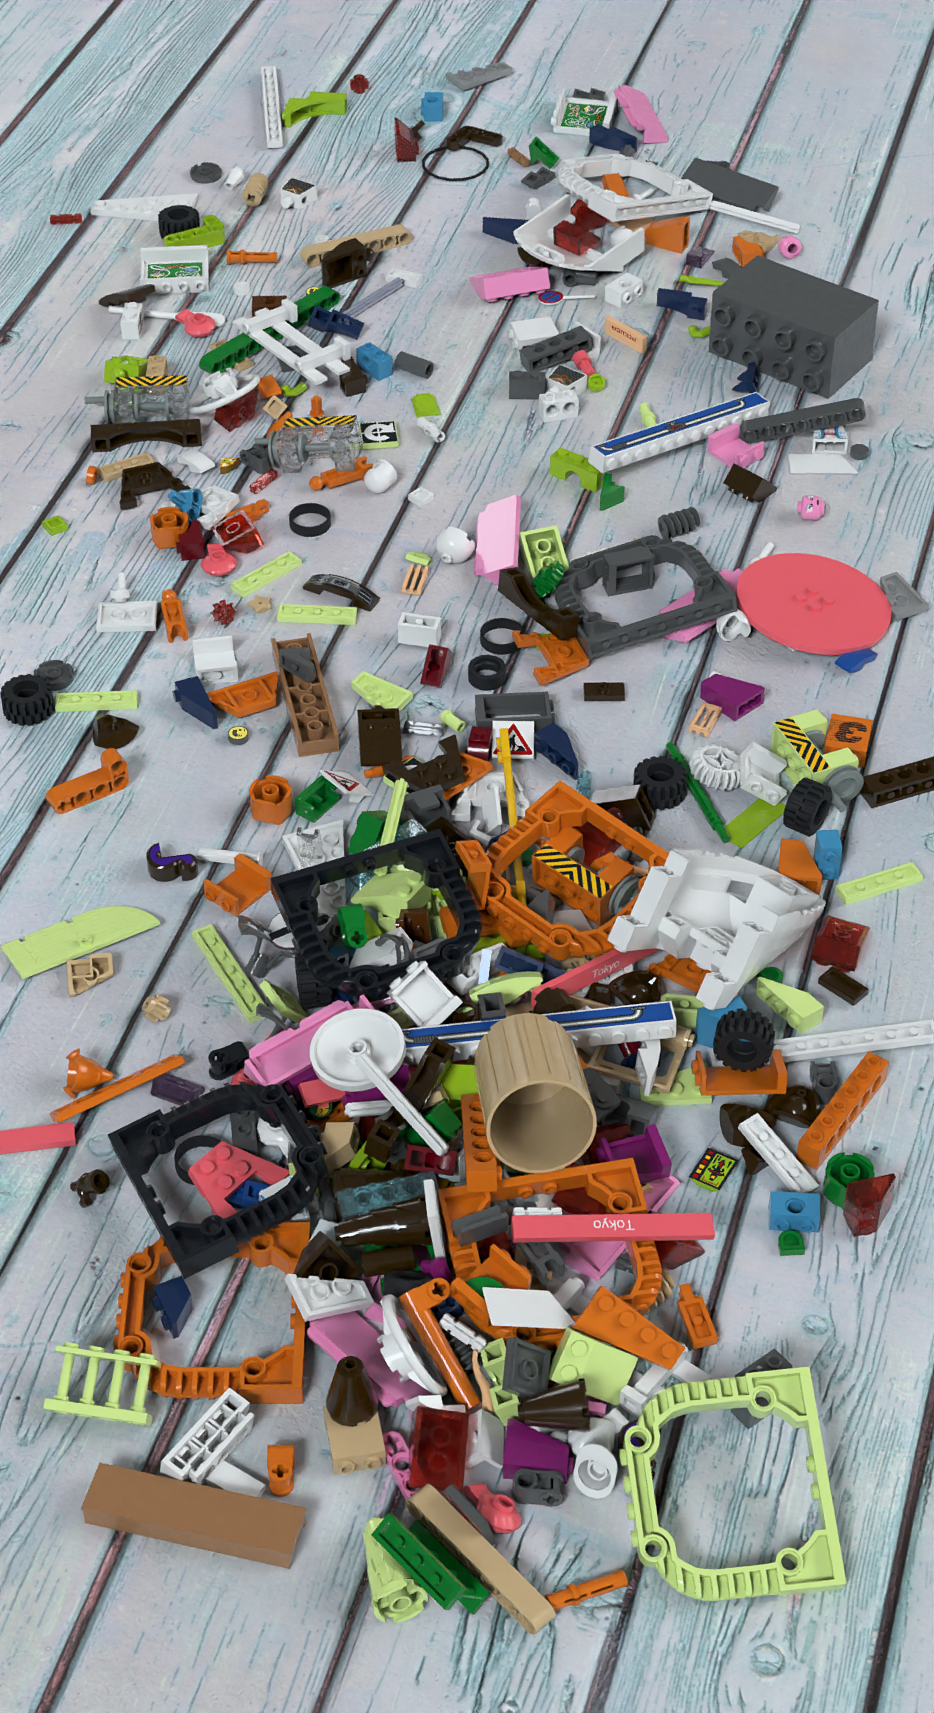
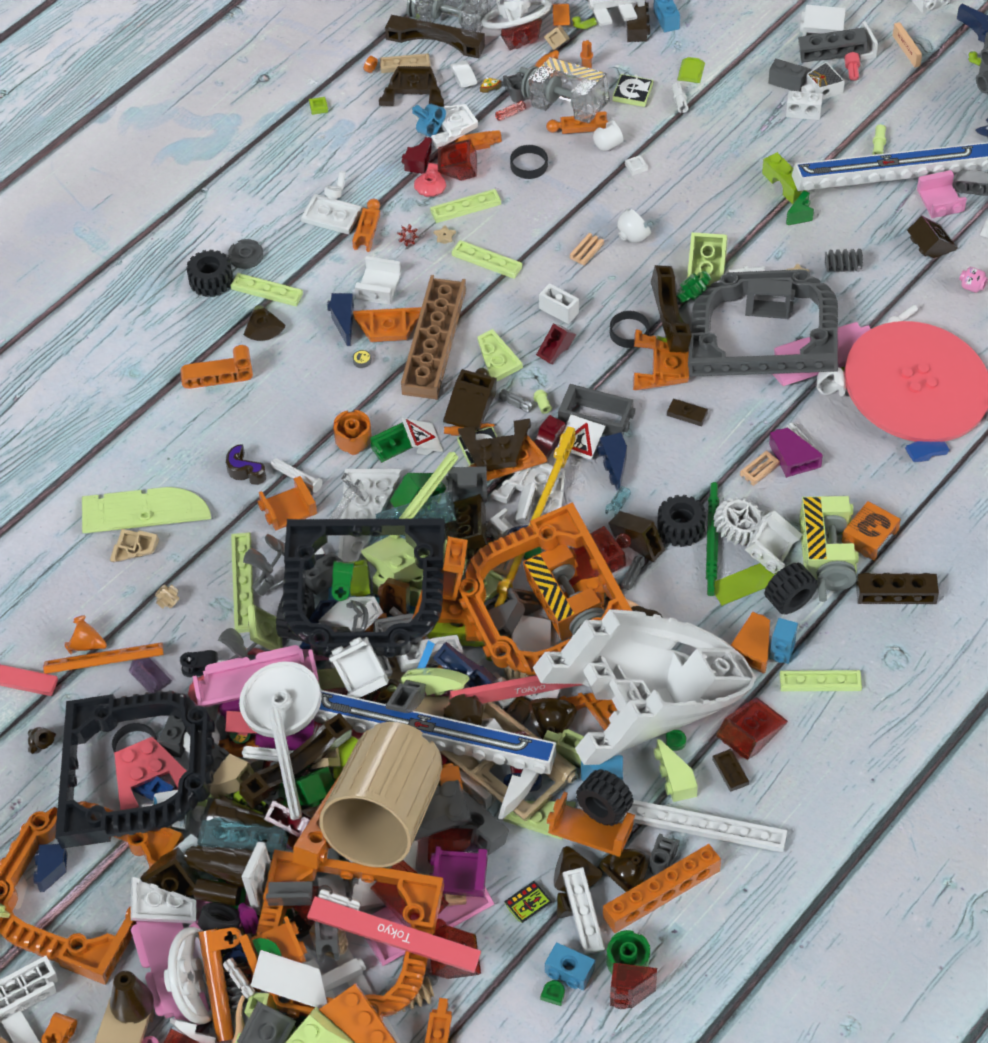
camera: 25 degrees right, 10 degrees up
orange brick [150,507,189,549] -> none
dark grey slope [279,647,315,683] -> none
slope [303,574,380,612] -> none
dark grey pin [395,351,434,379] -> none
yellowish green piece [405,551,433,566] -> none
black tyre [468,655,506,691] -> none
bright pink slope [474,495,521,585] -> none
lime tile [587,374,606,392] -> none

